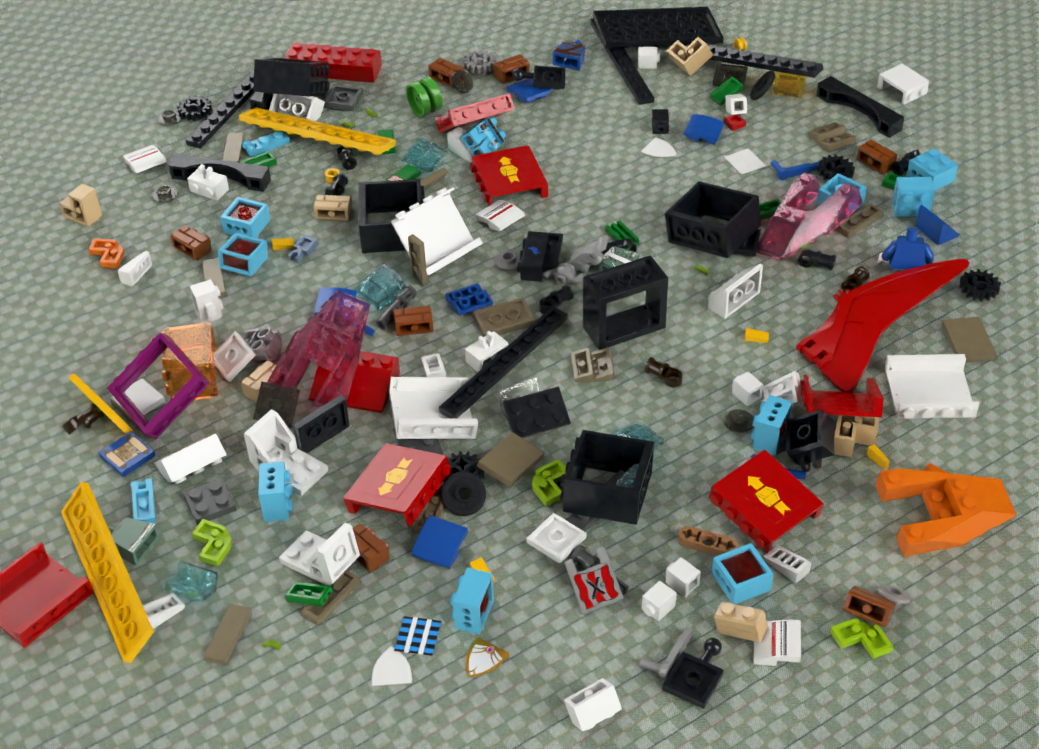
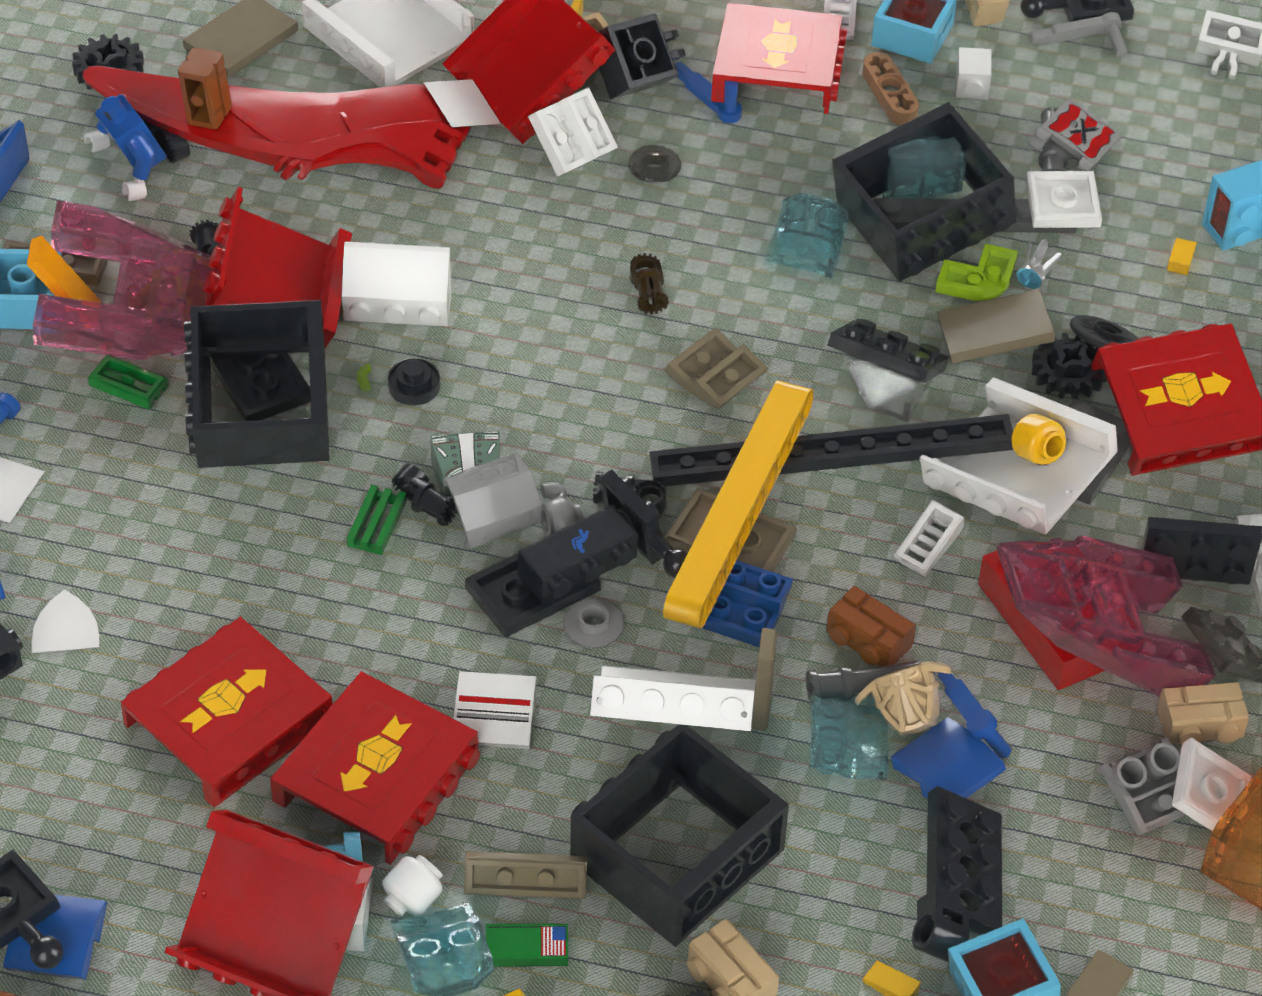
camera: 135 degrees left, 5 degrees up
white brick [190,279,224,324] -> none
sand blue plate [288,234,319,263] -> none
blue slope [411,515,468,569] -> none
white brick [465,331,509,372] -> none
black window [583,255,668,350] -> none
white brick [642,581,677,622] -> none
white brick [732,372,764,406] -> none
yellow piece [745,328,769,343] -> none
medium azure piece [751,395,792,456] -> none
dark brown connector [840,266,870,294] -> none
none -> light orange tile [27,235,102,330]
none -> red panel [120,616,333,808]
none -> dark orange brick [177,47,232,129]
none -> red panel [203,186,352,348]
none -> white head [382,855,443,916]
none -> black plate [388,358,441,406]
none -> white sticker [423,79,501,127]
none -> black plate [600,469,688,578]
none -> yellow beam [663,380,814,629]
none -> tan piece [855,662,952,736]
none -> black hinge [912,786,1002,963]
none -> yellow head [1011,414,1066,466]
none -> flat silver piece [1016,239,1062,289]

